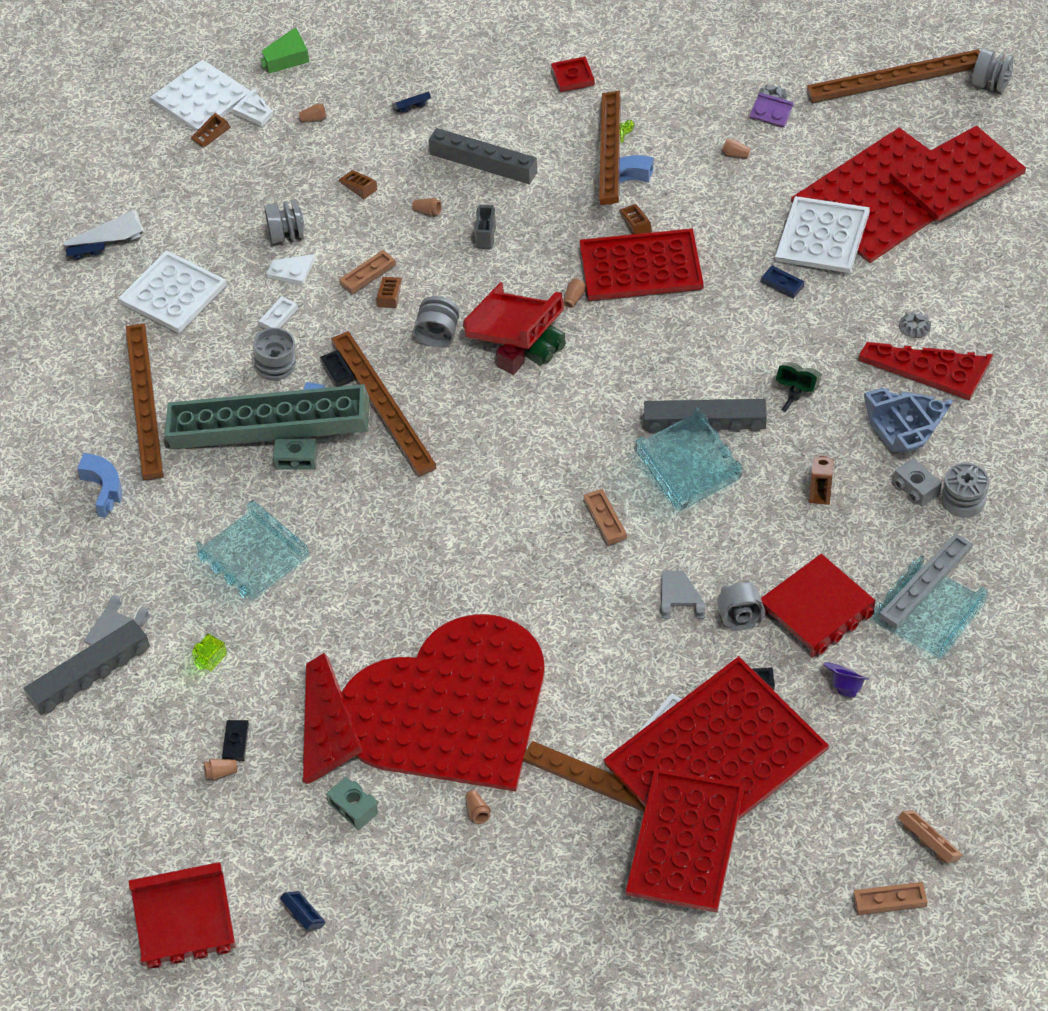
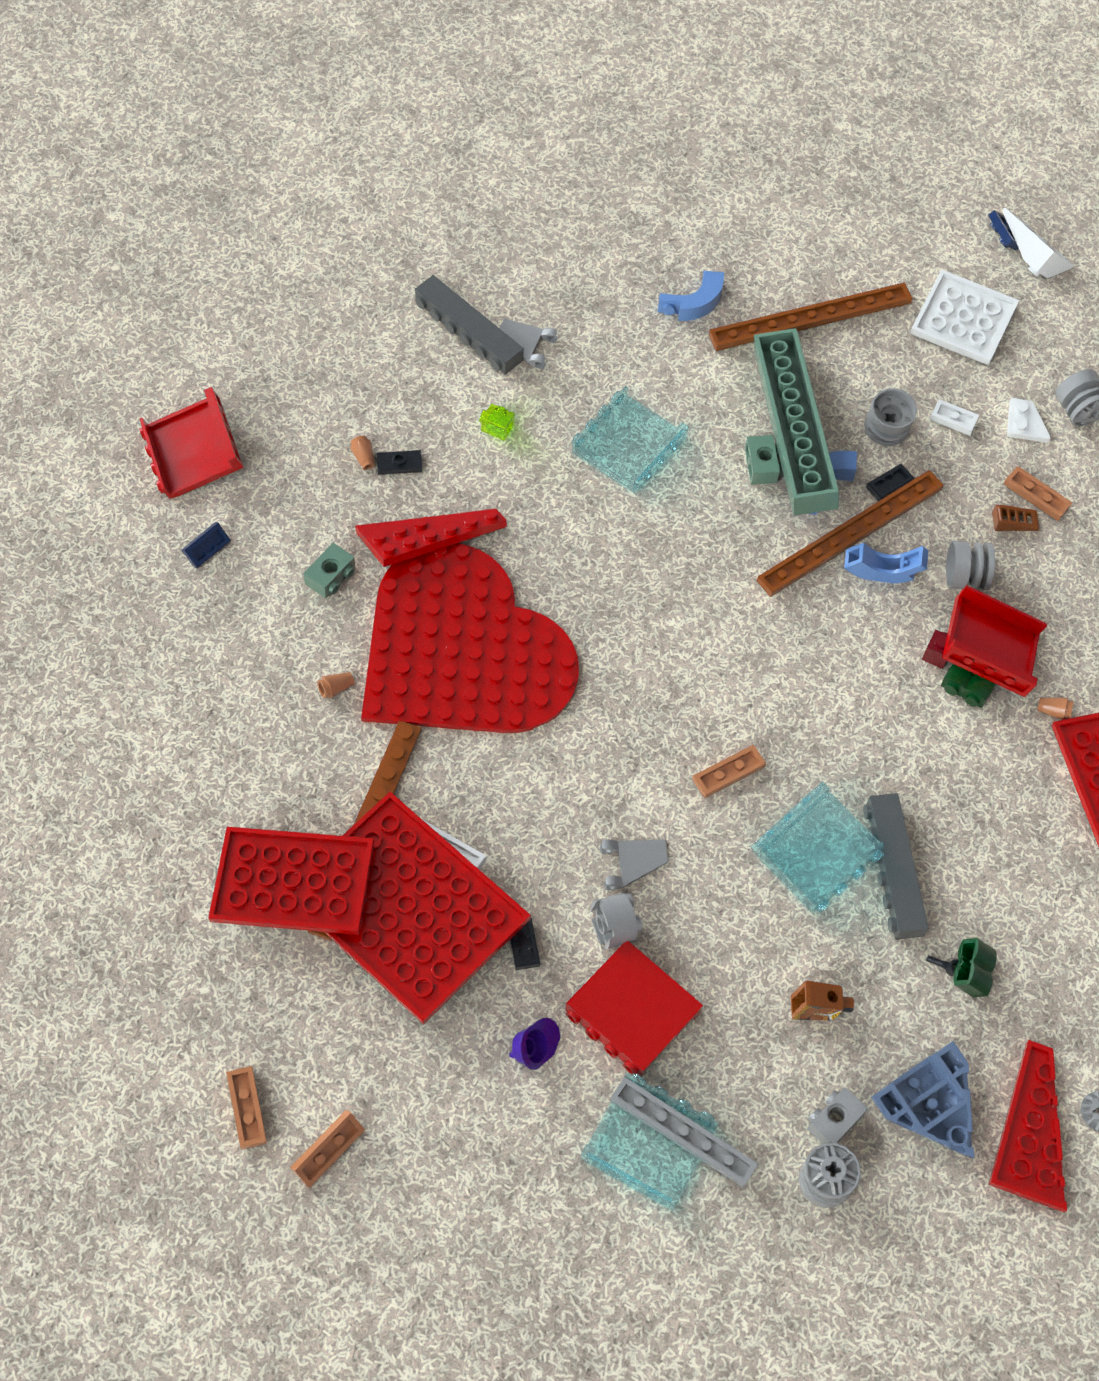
camera: 75 degrees right, 10 degrees up
none -> medium blue arch [844,543,928,584]

